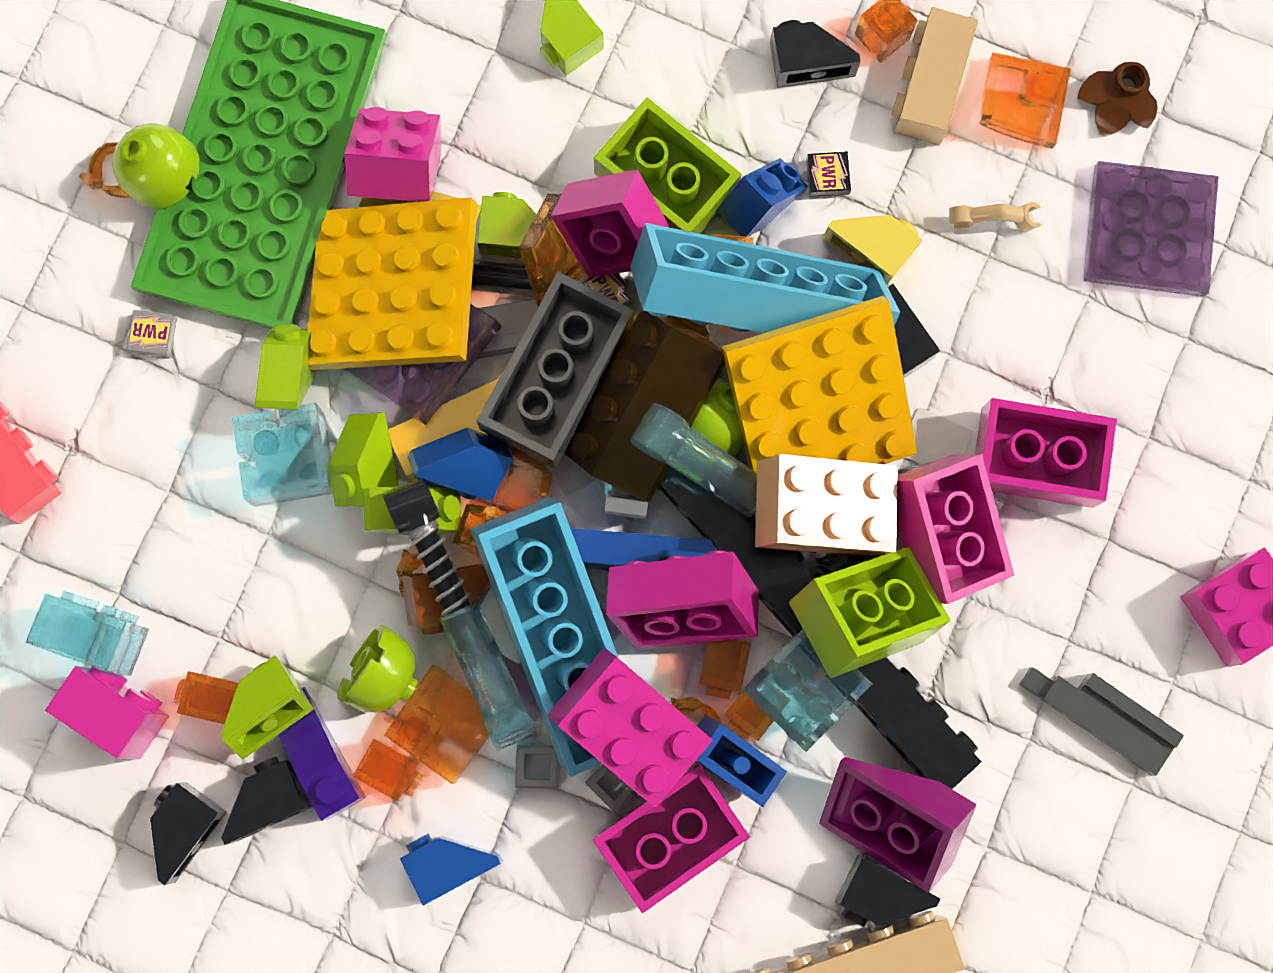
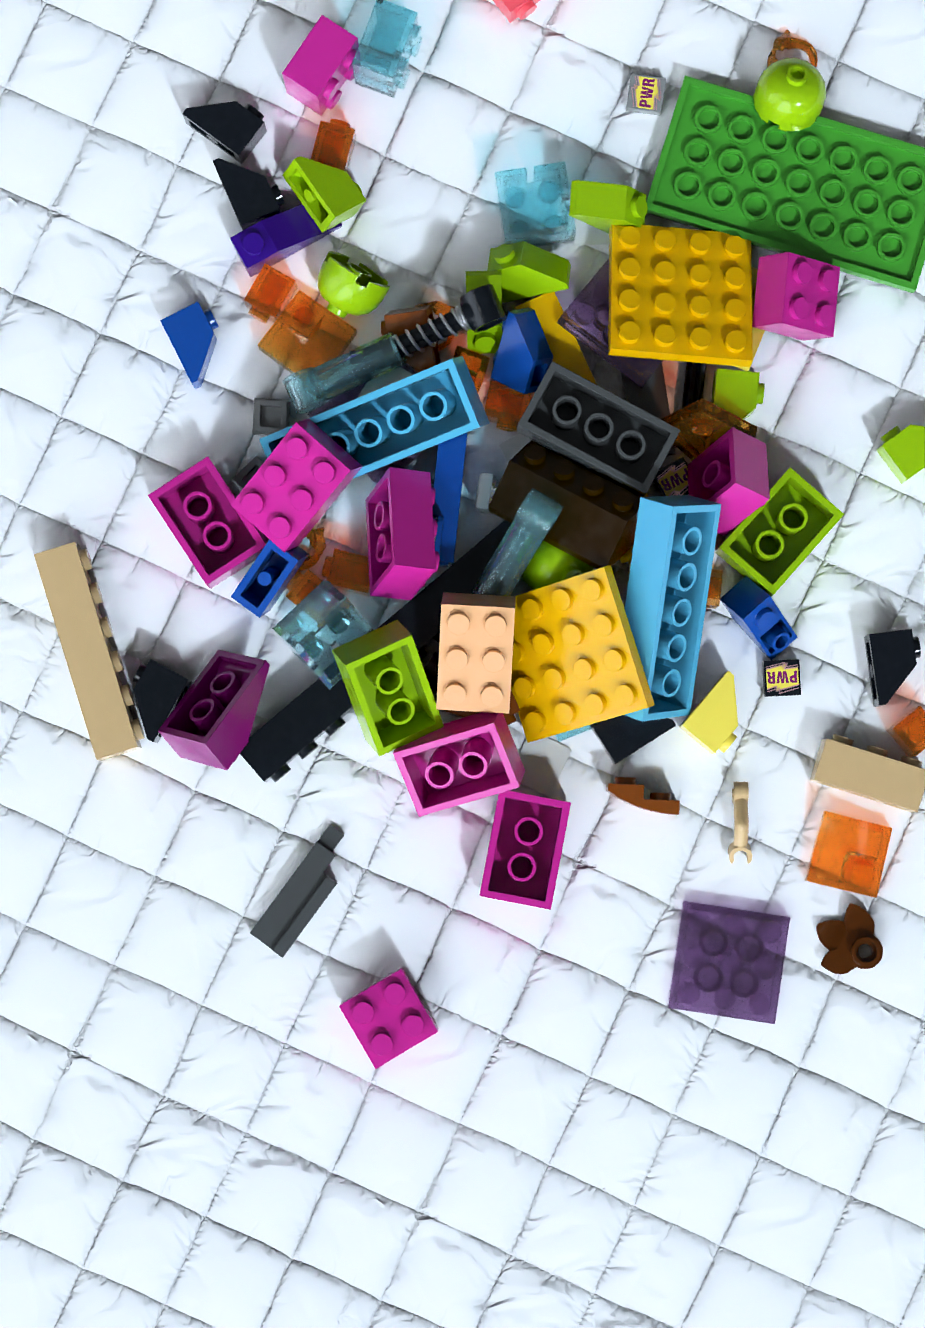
camera: 95 degrees right, 5 degrees up
none -> dark orange slope [606,777,680,815]

